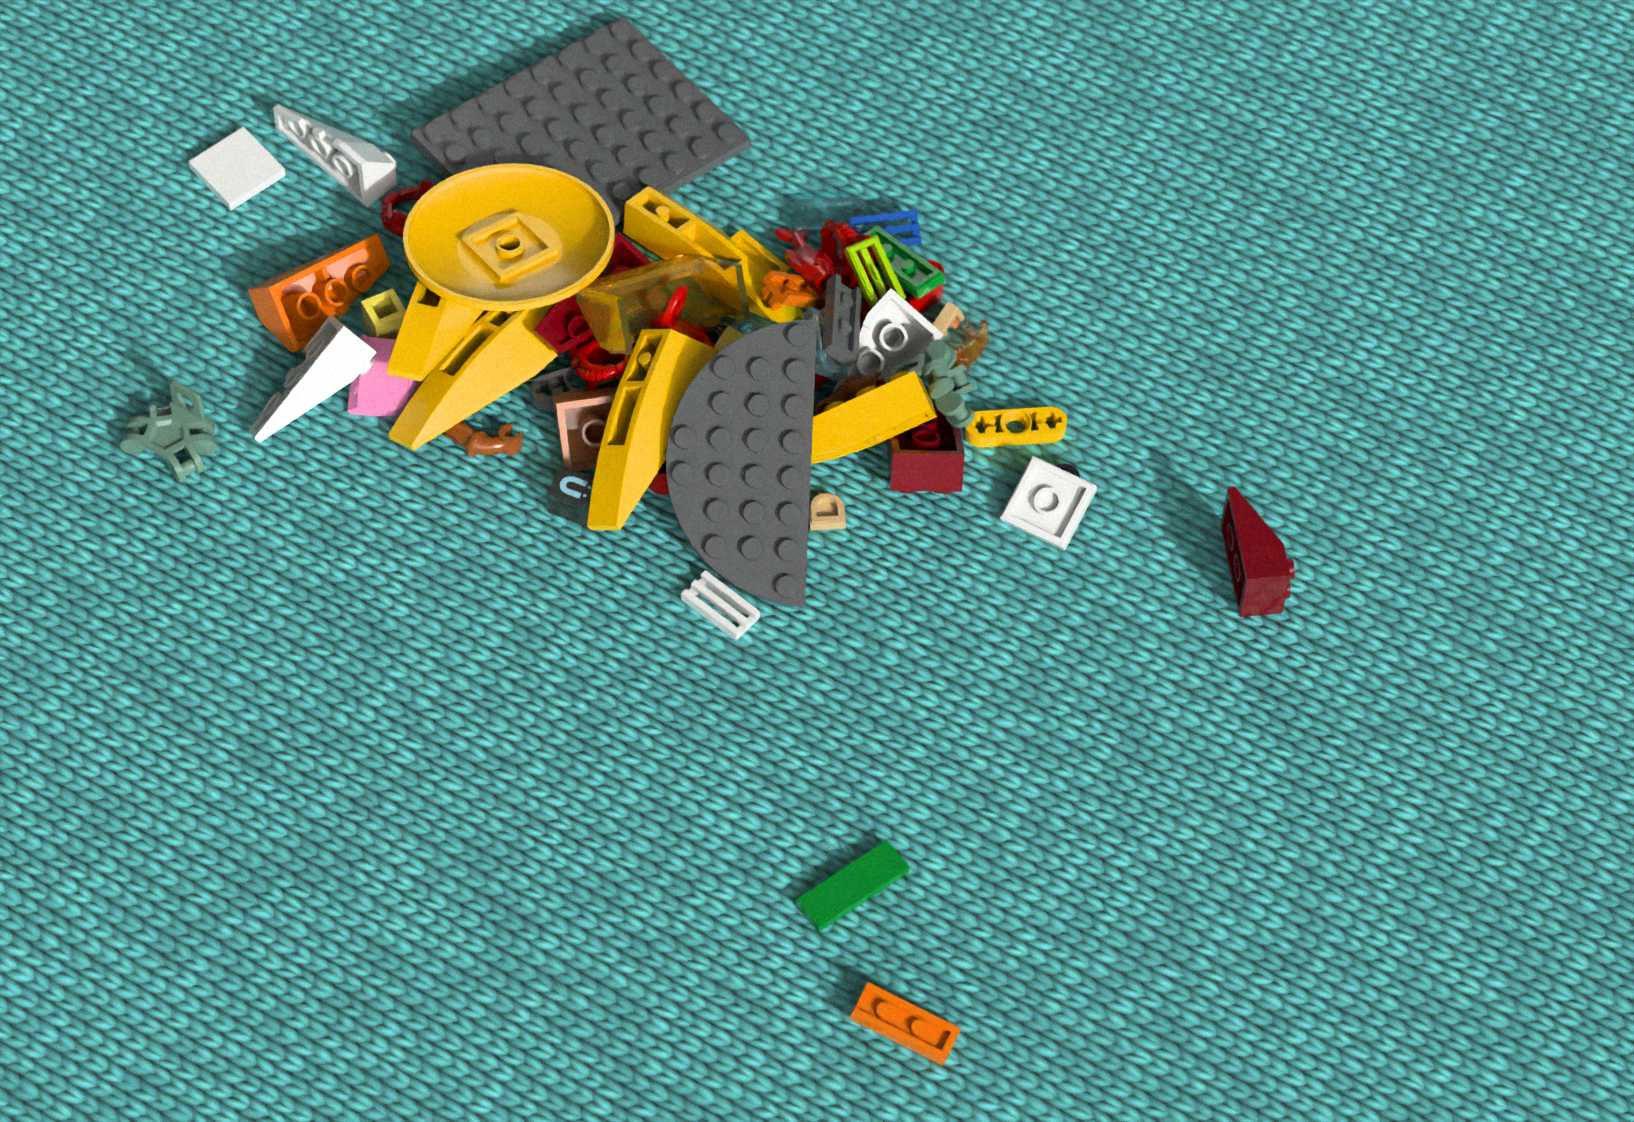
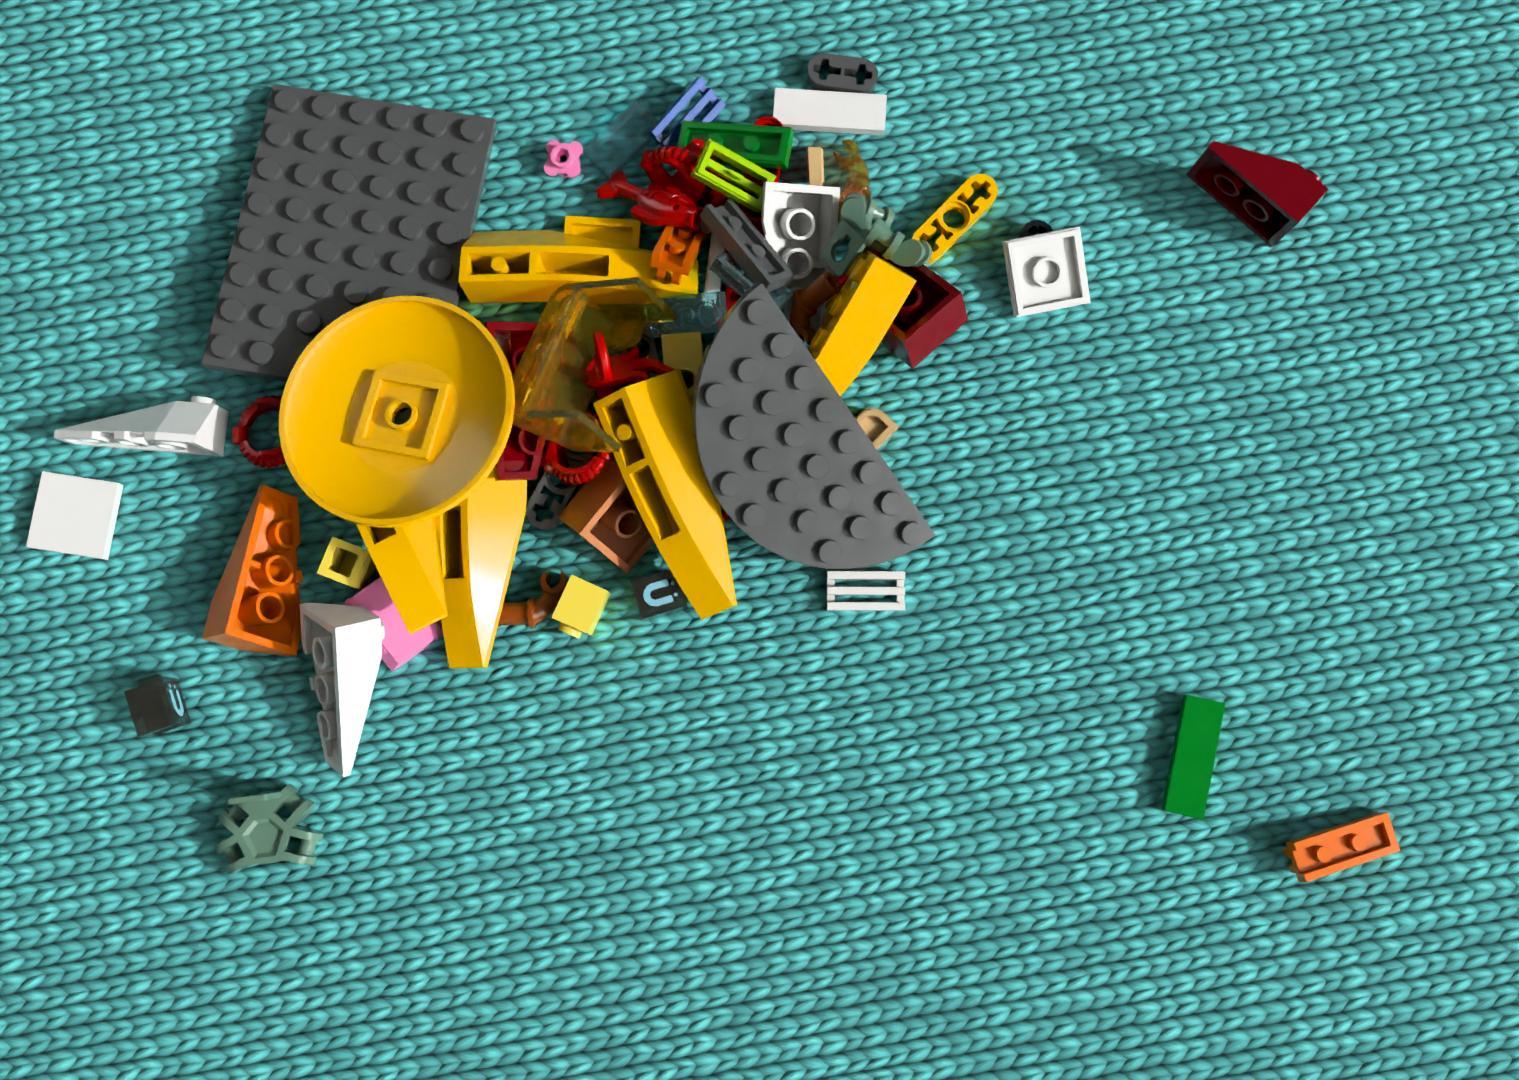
camera: 40 degrees left, 25 degrees up
none -> clear smoke brick [124,674,191,737]
none -> bright pink plate [544,139,583,178]
none -> light yellow brick [551,575,611,639]
none -> white tile [773,88,887,136]
none -> dark grey beam [807,53,878,94]

